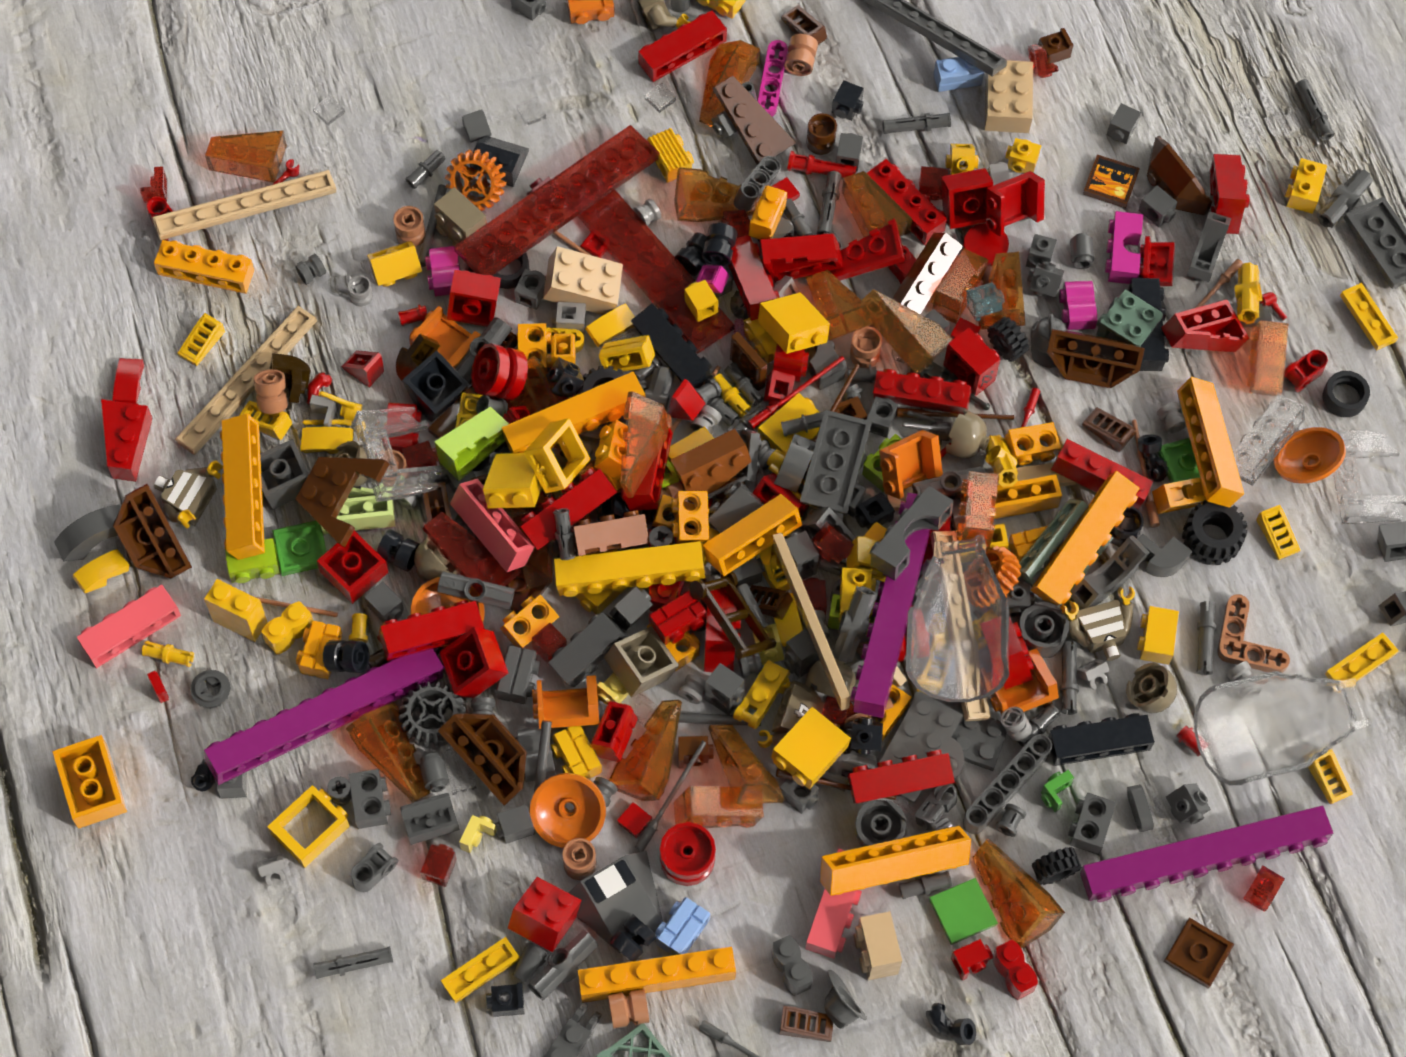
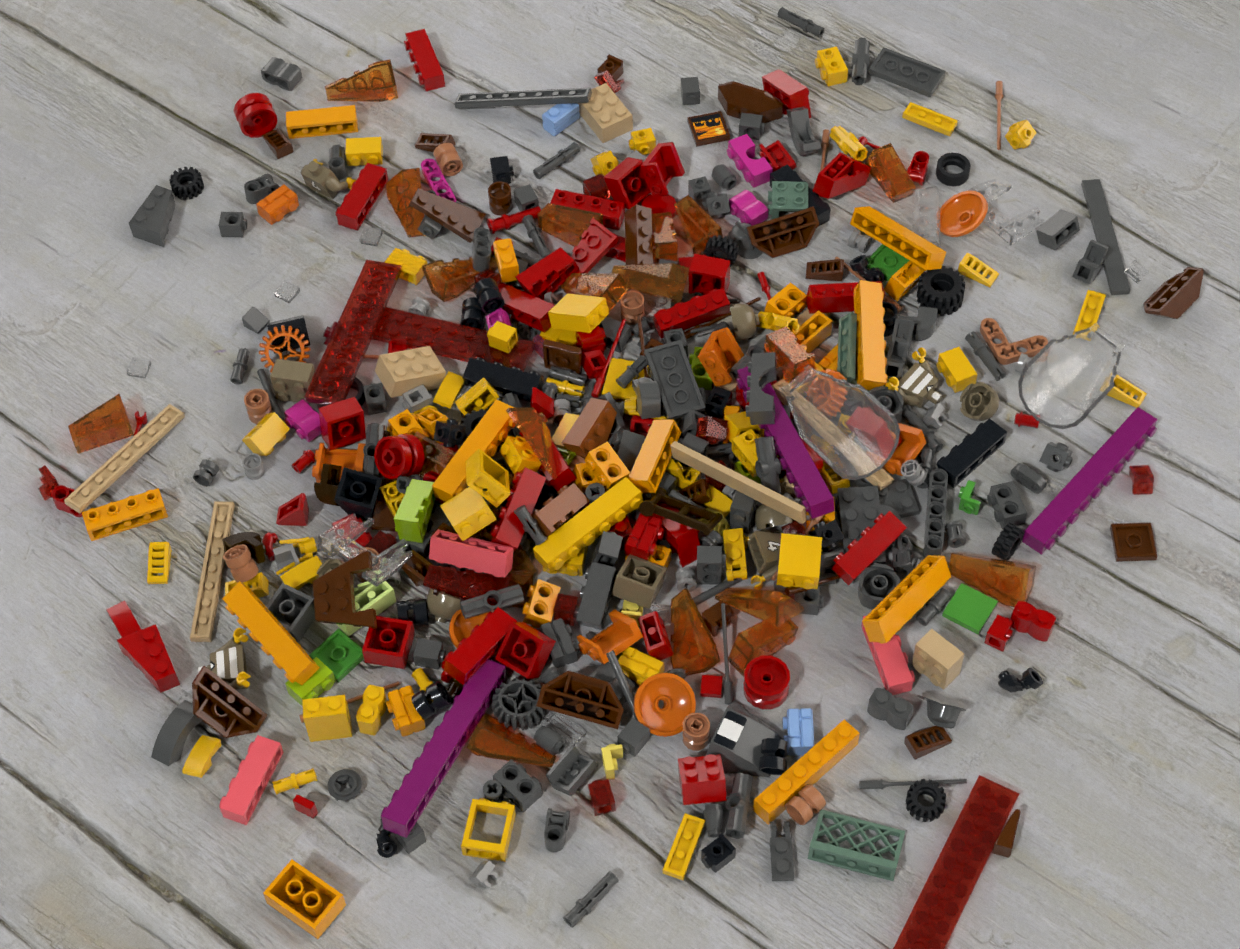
camera: 30 degrees left, 10 degrees down
clear light blue brick [967,282,1005,322] -> none

